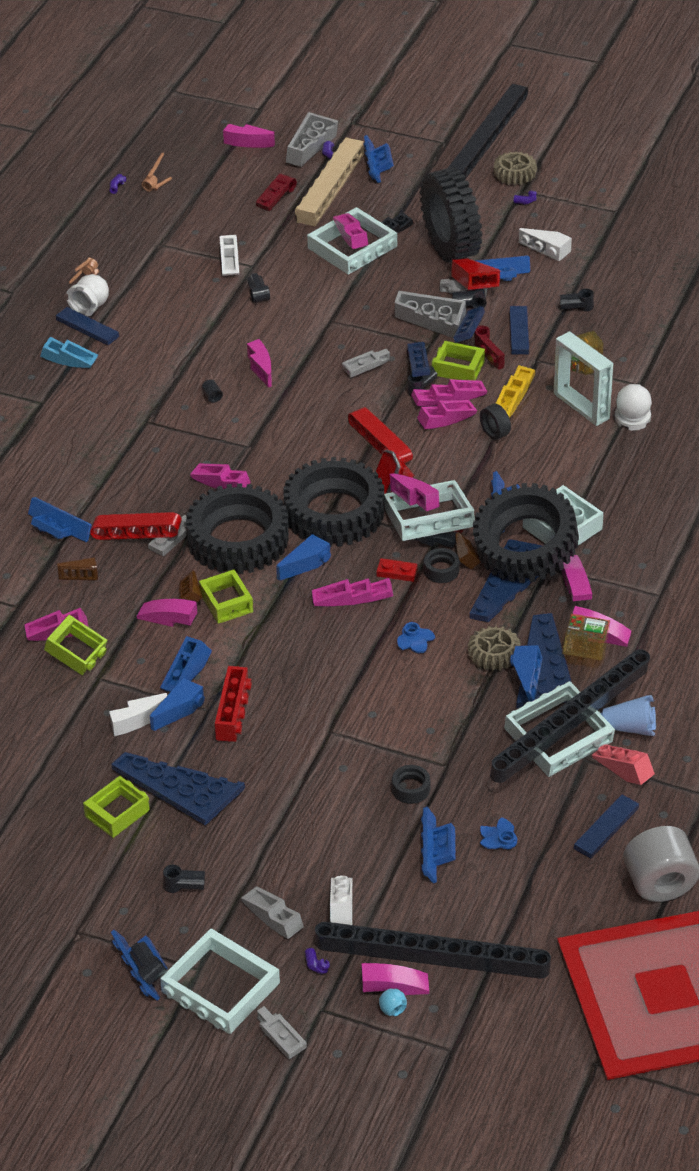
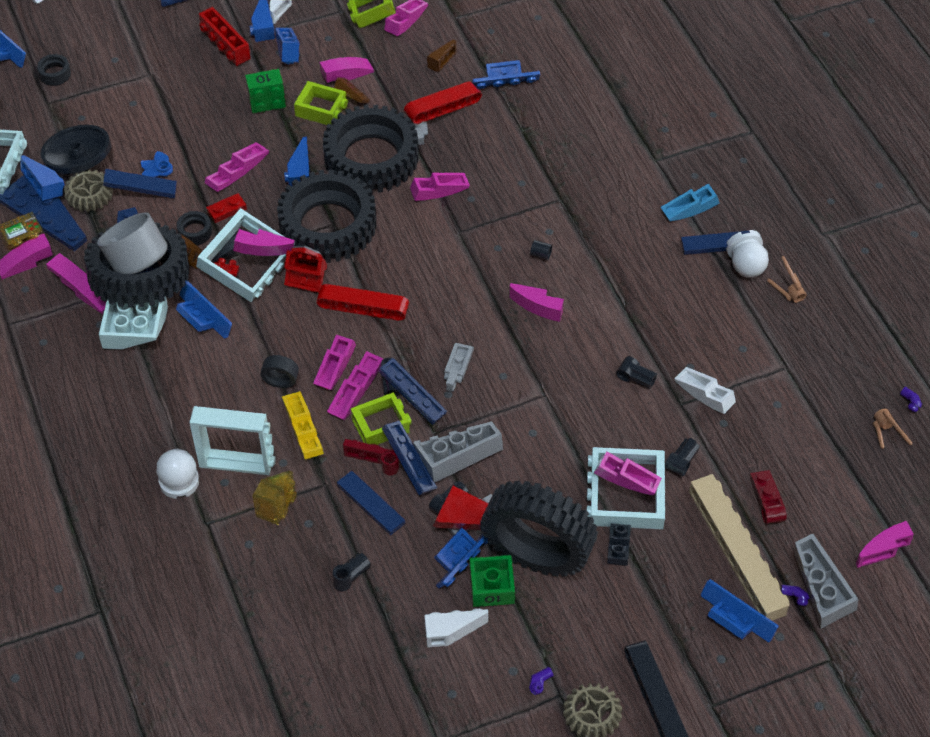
camera: 135 degrees right, 10 degrees up
none -> black dish [41,125,111,174]
none -> light grey piece [97,213,167,274]
none -> dark blue tile [103,169,177,198]
none -> green brick [245,69,286,114]
none -> green brick [470,555,515,607]
none -> black piece [665,438,700,477]

